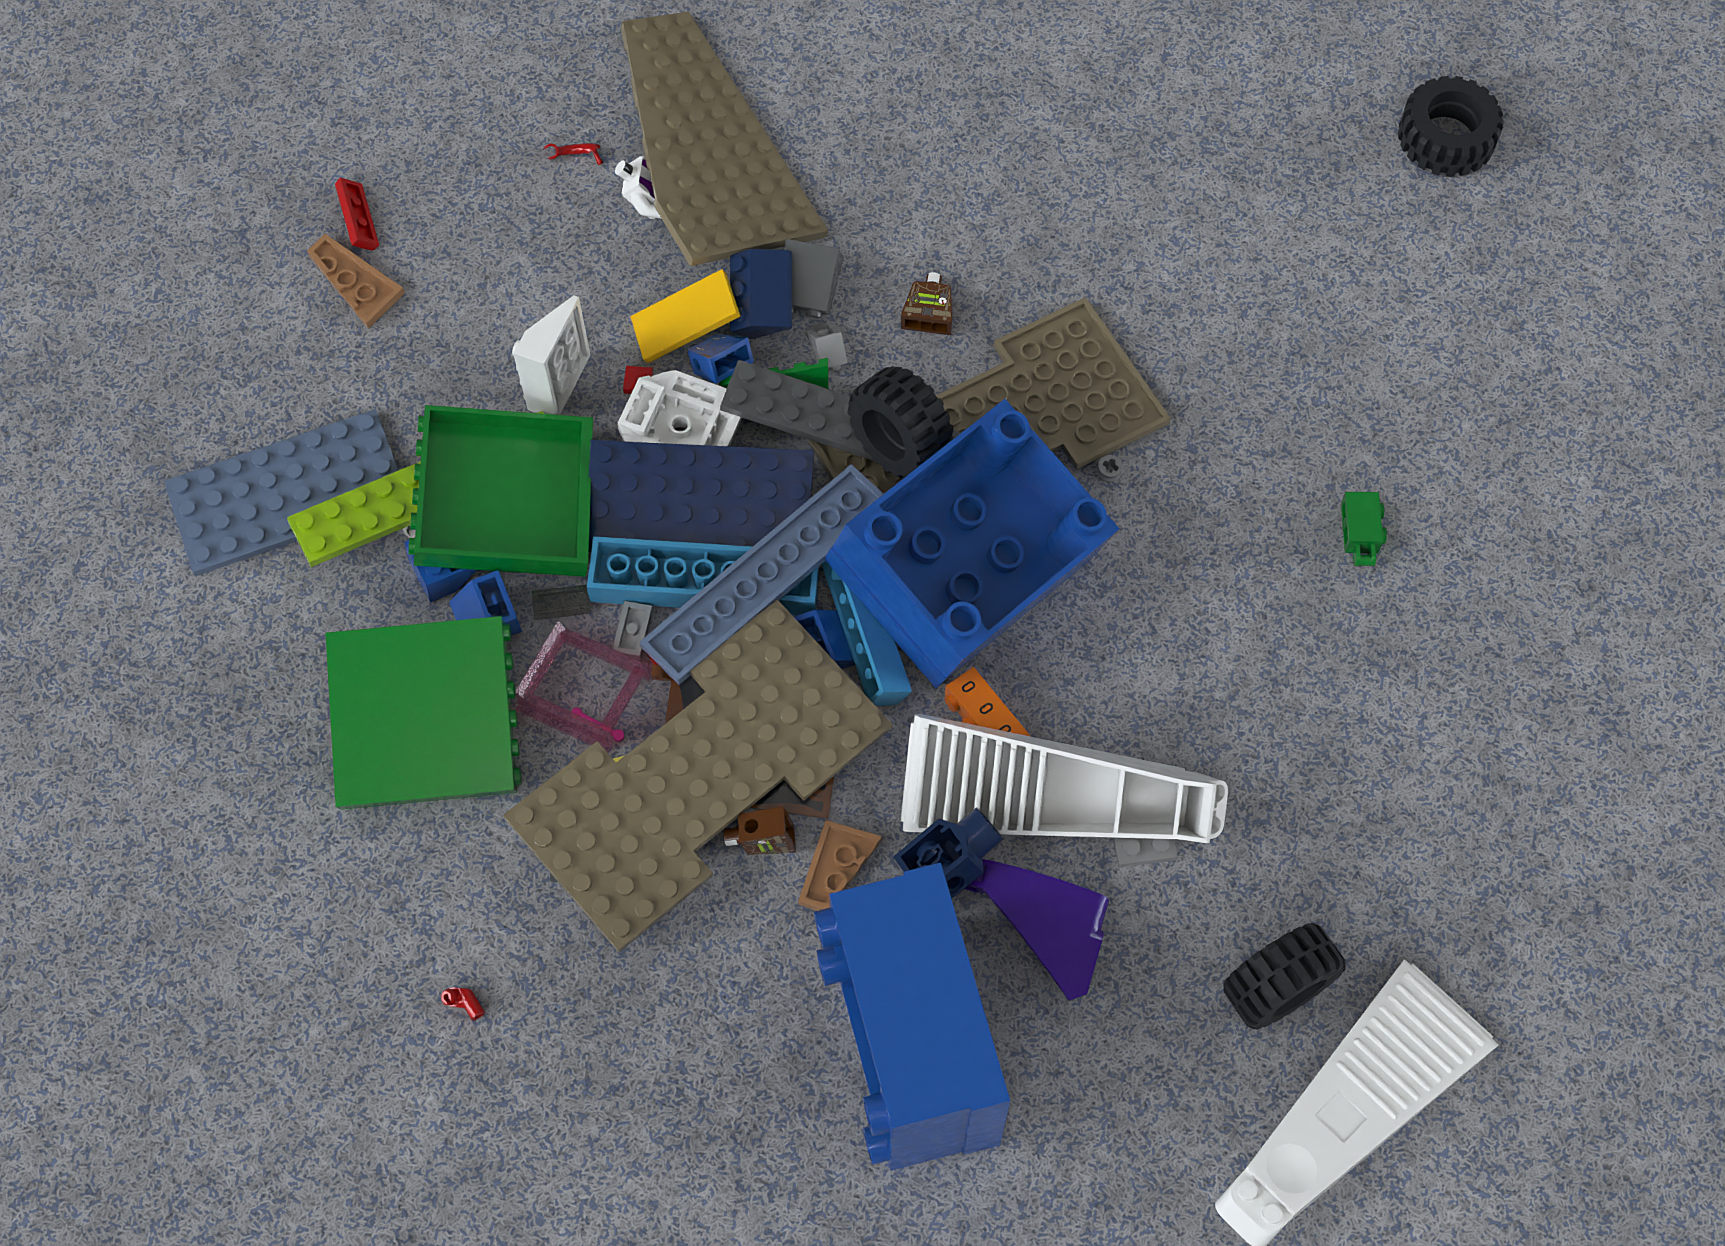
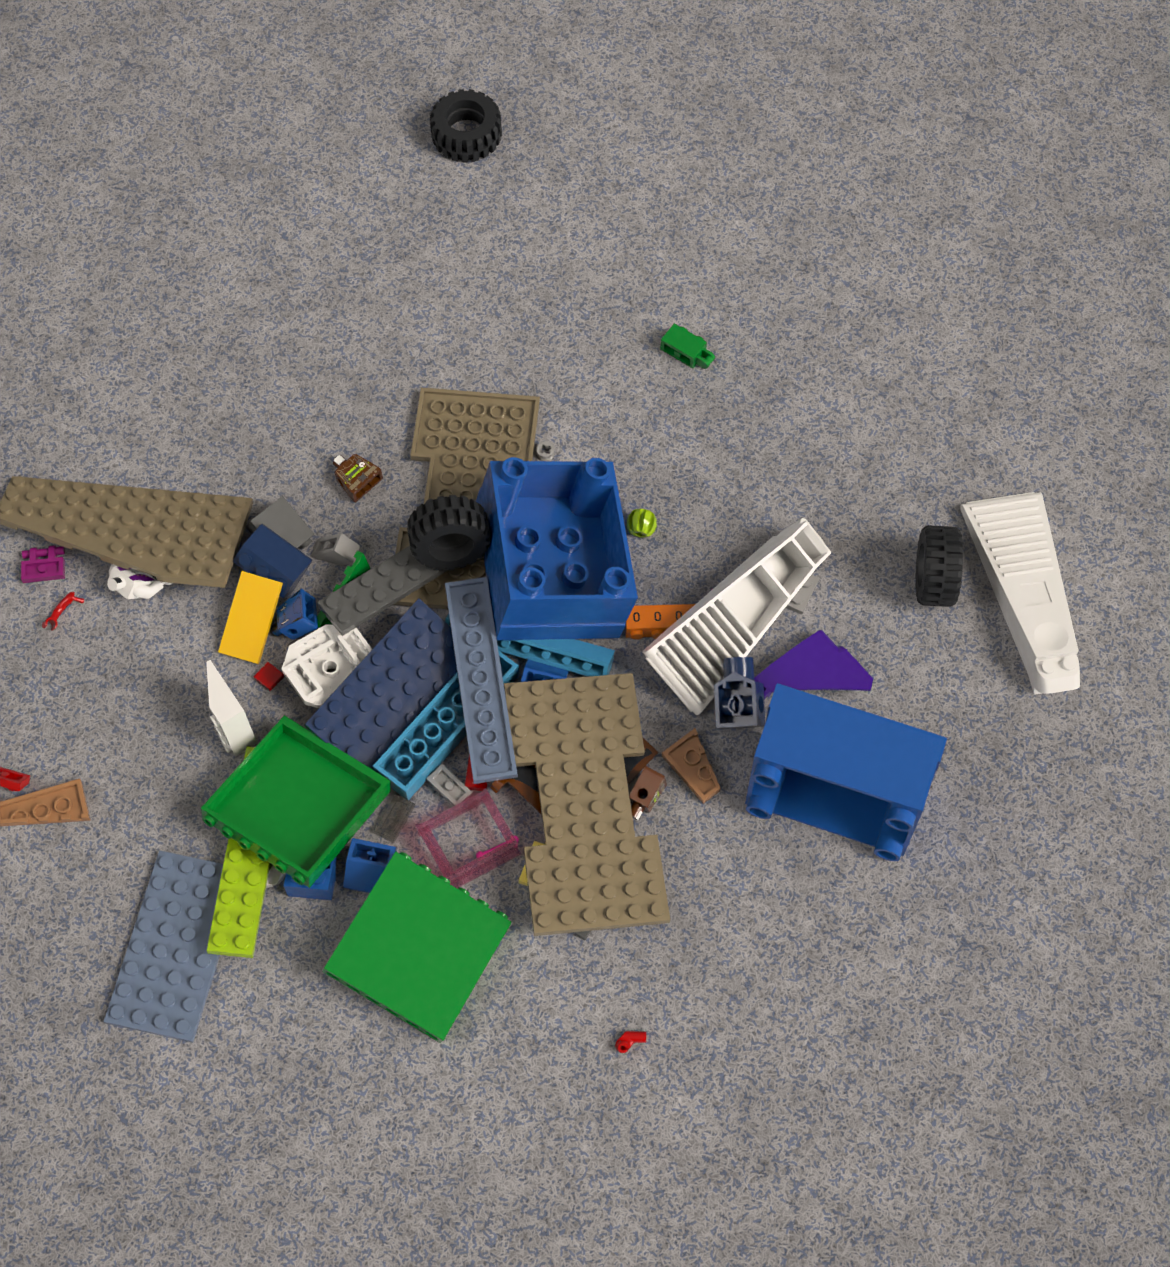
camera: 55 degrees left, 0 degrees up
none -> magenta plate [21,545,65,583]
none -> lime piece [627,508,657,538]

